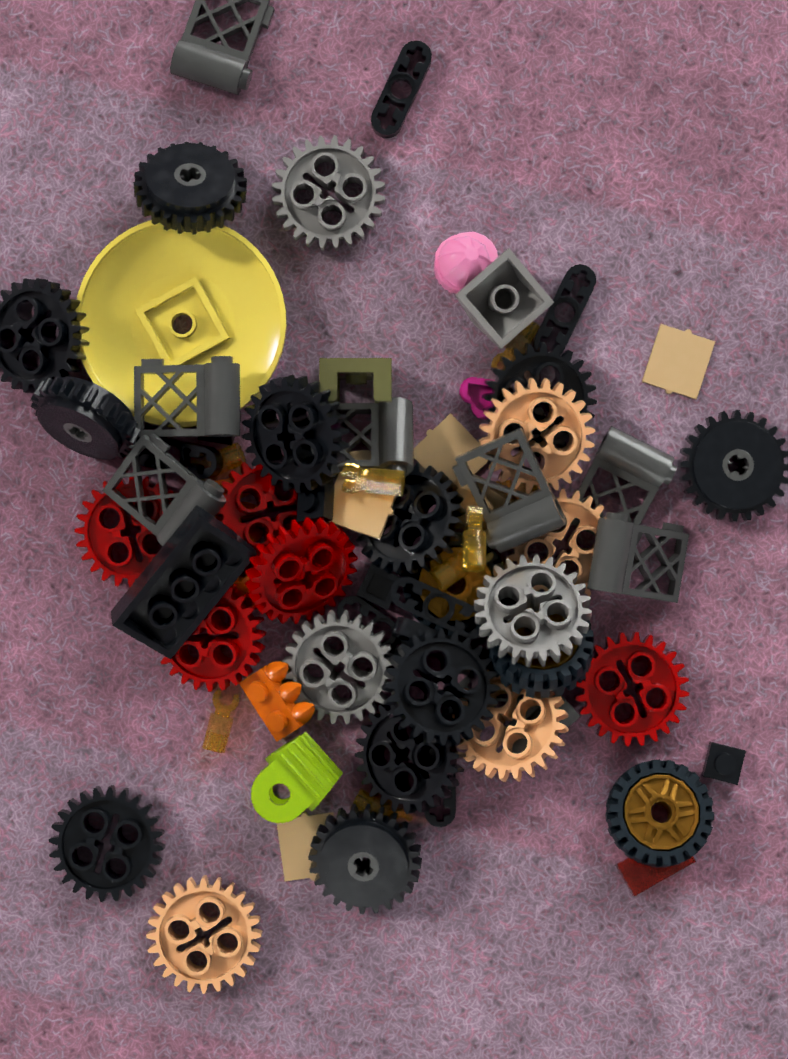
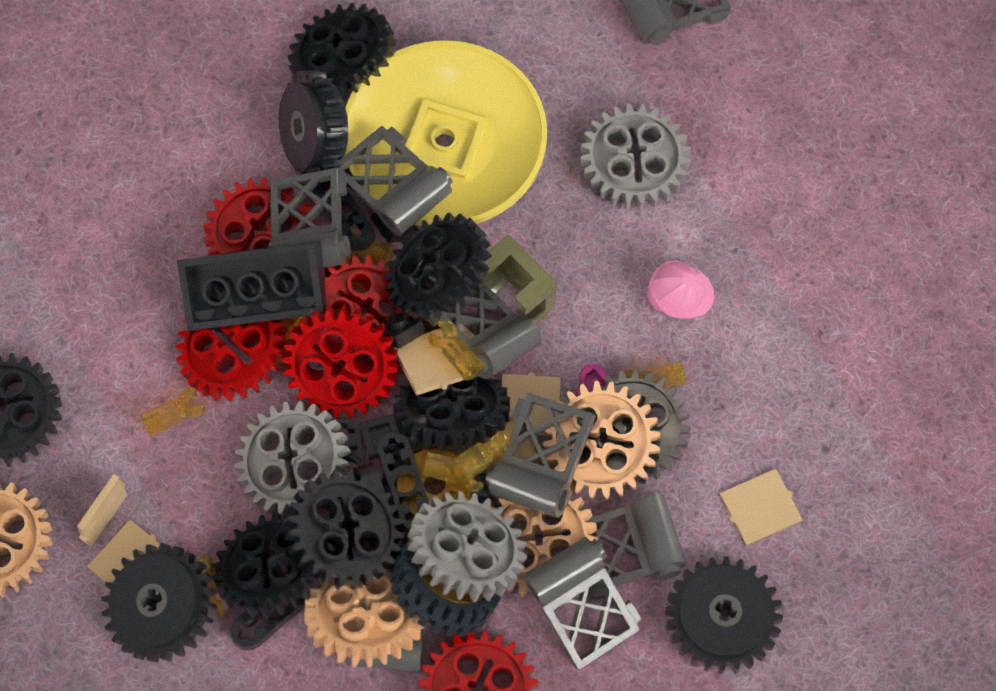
camera: 40 degrees right, 20 degrees down
black gear [133,142,247,235] -> none
orange plate [239,661,315,742] -> none
lime piece [251,731,343,823] -> none
black beam [371,41,432,138] -> none
light grey slope [455,248,554,349] -> none
black beam [533,264,596,356] -> none
none -> tan piece [77,474,127,547]

